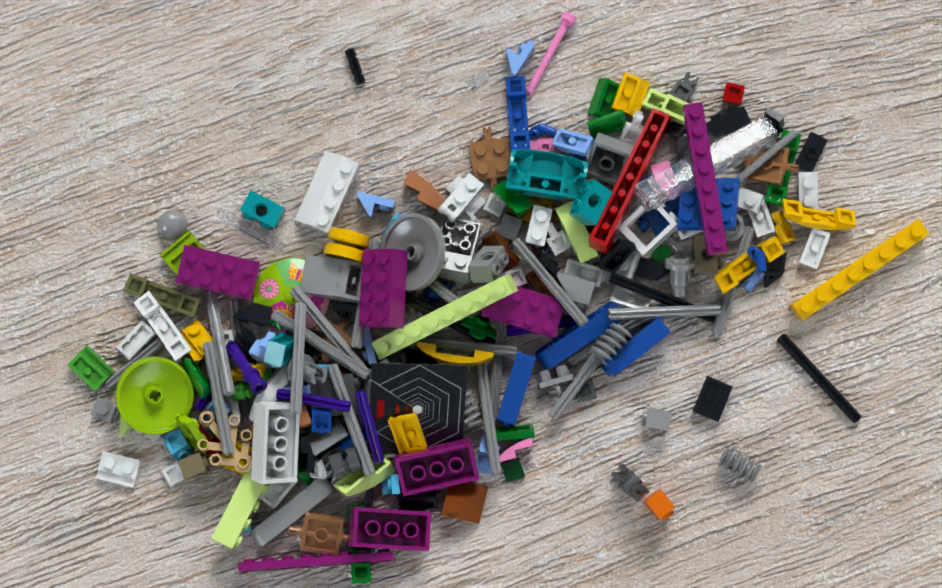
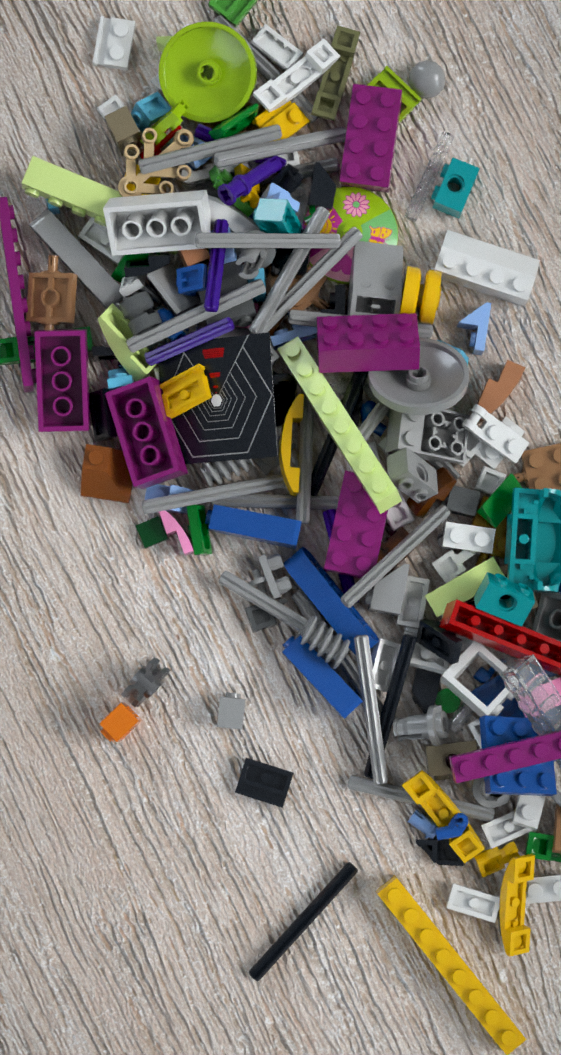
camera: 85 degrees right, 0 degrees up
light grey bracket [90,397,120,423] -> none
green plate [461,313,497,340] -> none
black bracket [536,246,560,277] -> none
light grey piece [718,445,762,483] -> none

